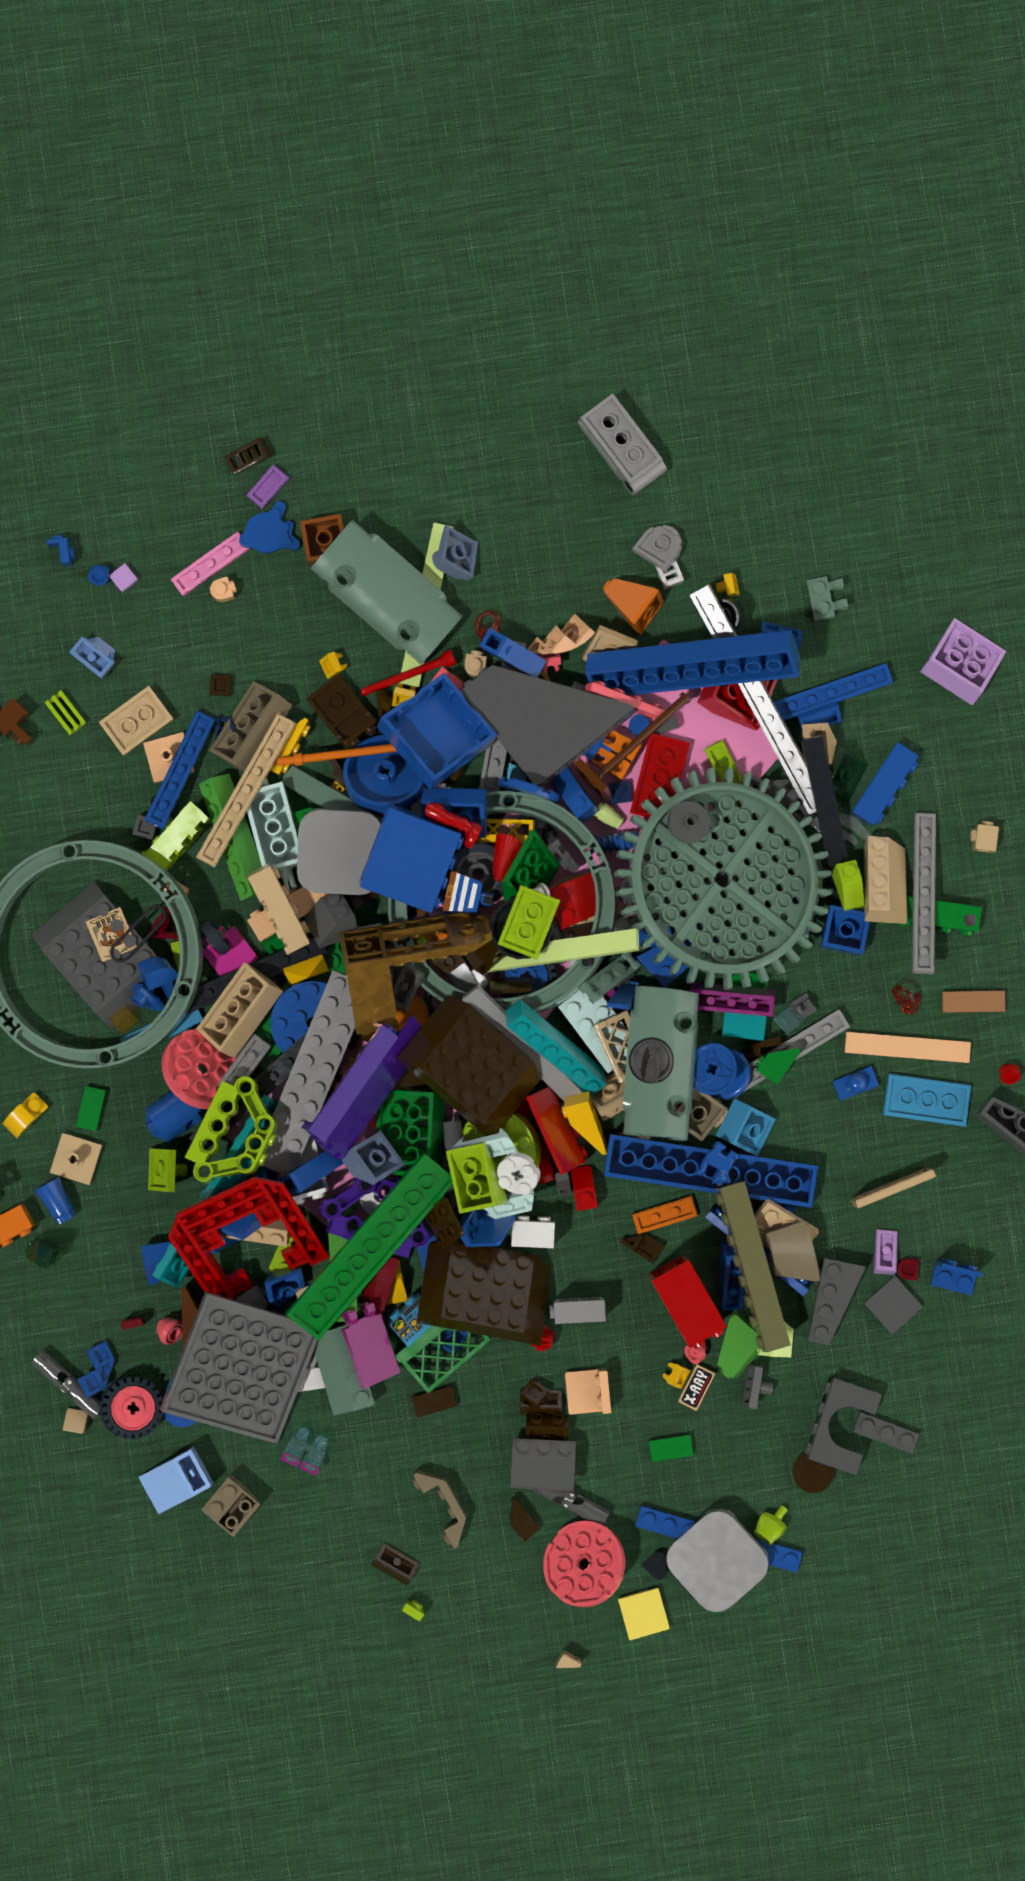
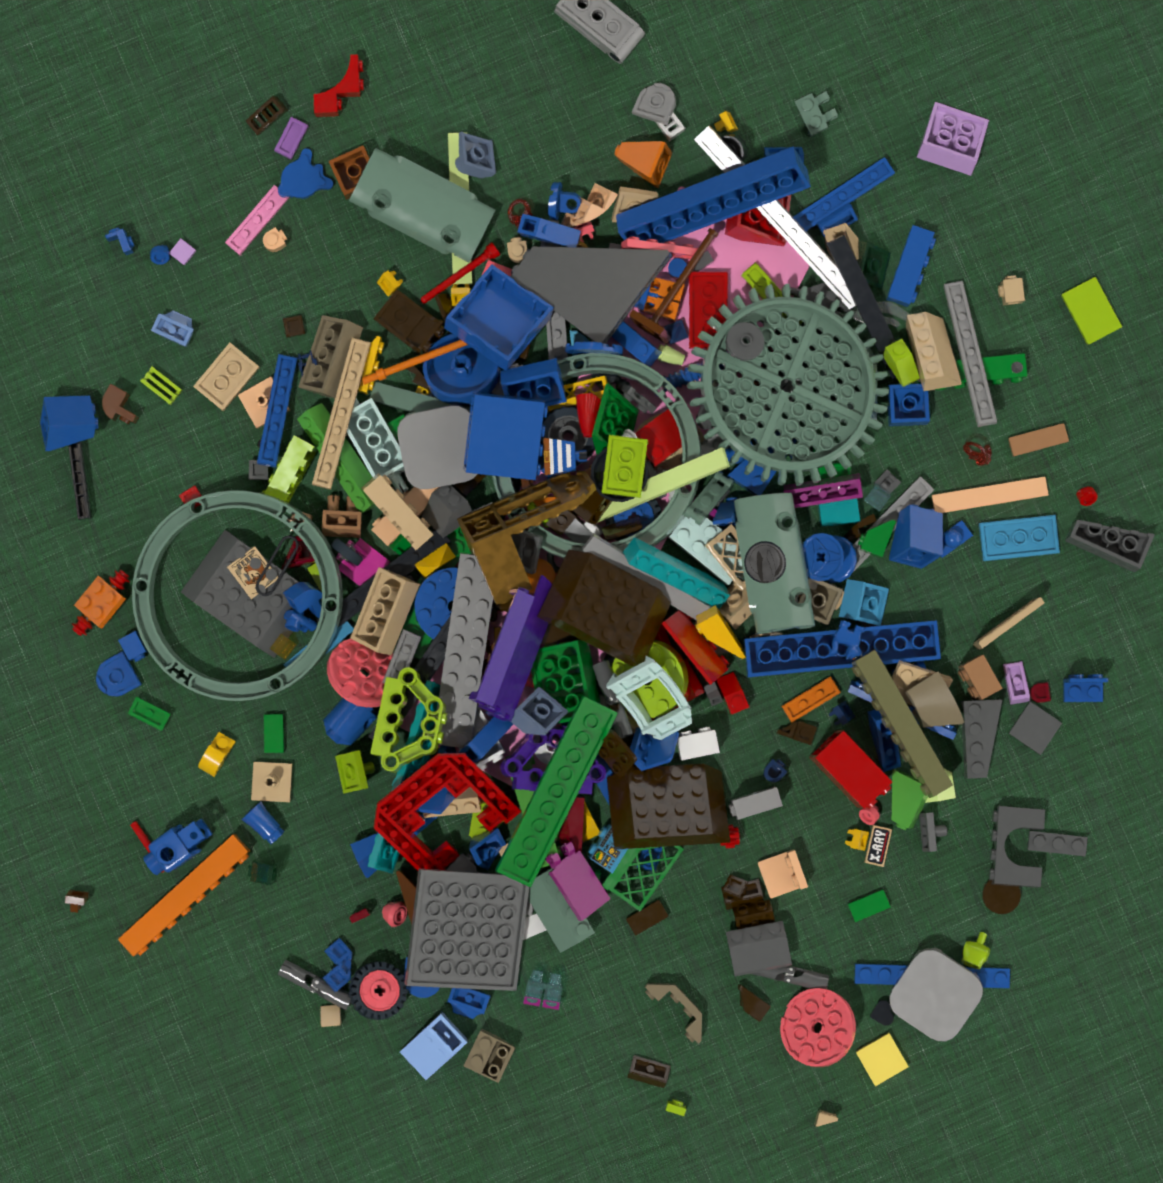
camera: 10 degrees left, 0 degrees up
red piece [424,802,482,849] -> none
lime slope [446,1143,508,1214] -> none
white plate [497,1152,540,1195] -> none
none -> red tile [179,485,202,509]
none -> red arch [314,54,364,117]
none -> medium nougat brick [322,495,362,538]
none -> blue slope [447,988,490,1019]
none -> blue tile [548,182,582,221]
none -> dark blue plate [763,759,787,782]
none -> dark blue tile [829,701,855,725]
none -> blue slope [889,504,943,569]
none -> medium nougat brick [958,655,1002,700]

